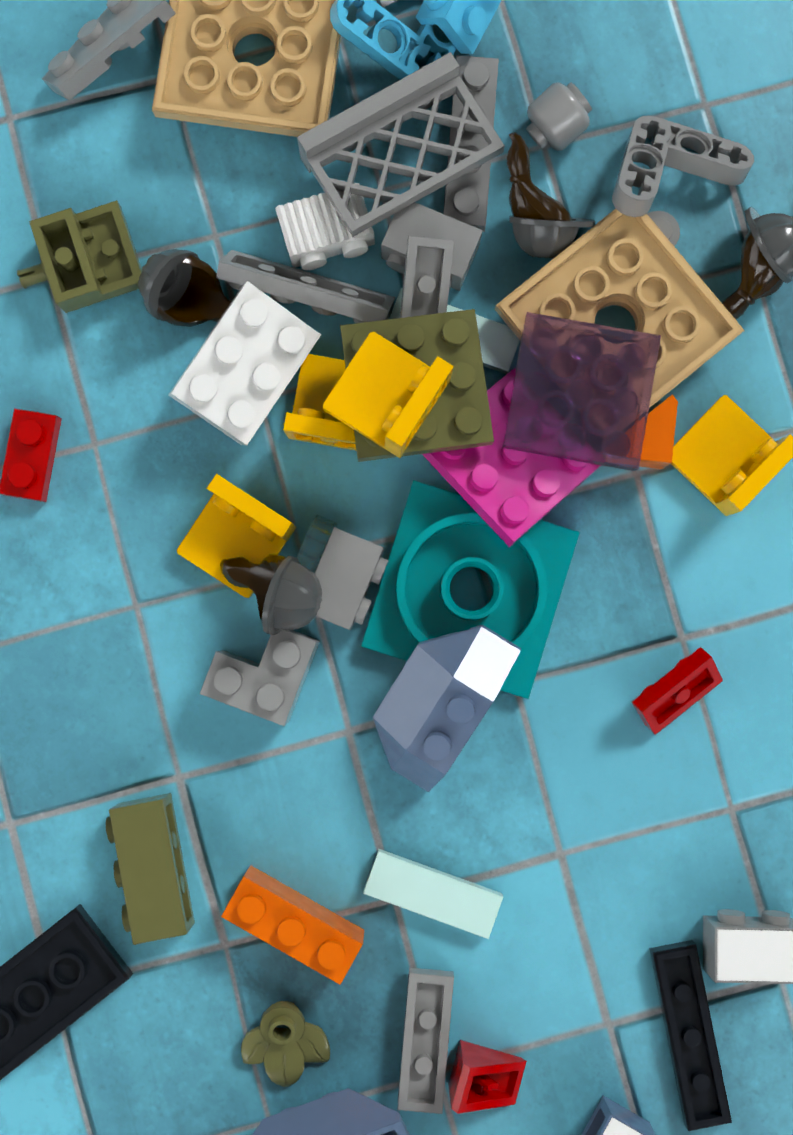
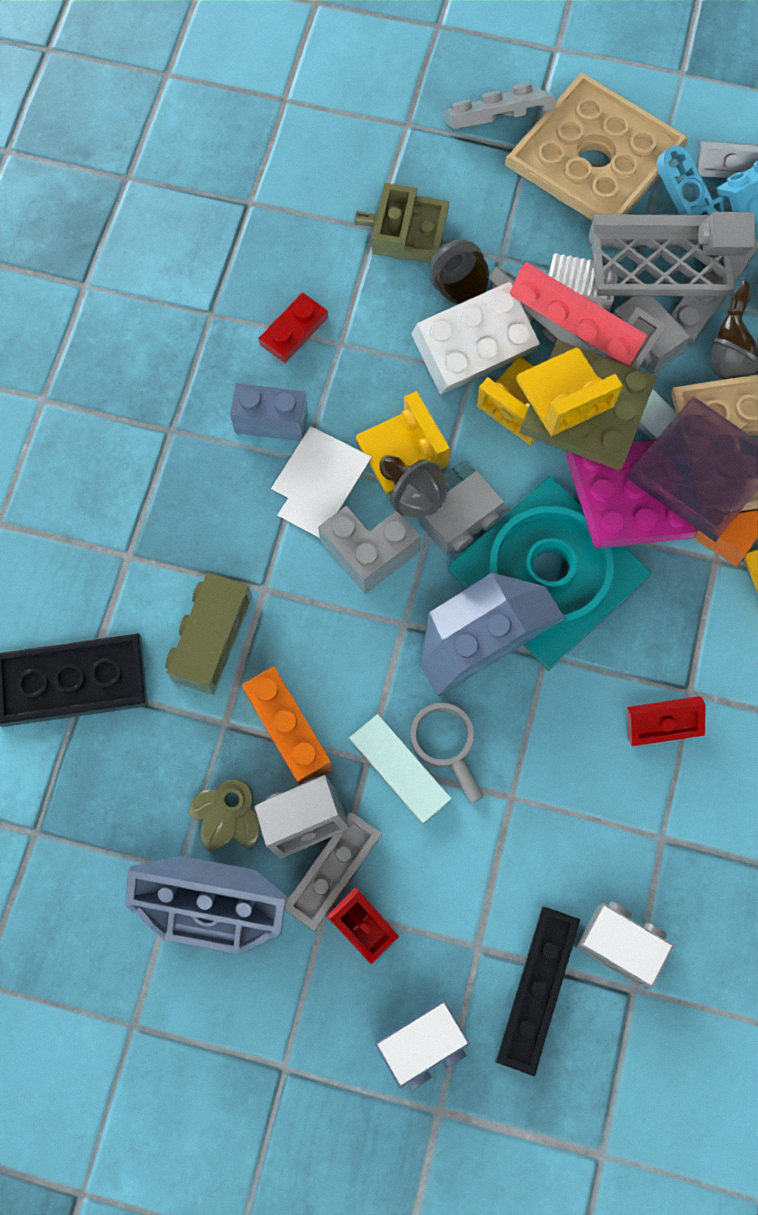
camera: 30 degrees right, 15 degrees down
none -> sand blue brick [230,383,308,441]
none -> brick [254,775,350,859]
none -> white sticker [271,426,371,538]
none -> light grey piece [410,703,484,804]
none -> coral plate [510,262,648,366]
none -> light grey brick [698,212,755,256]

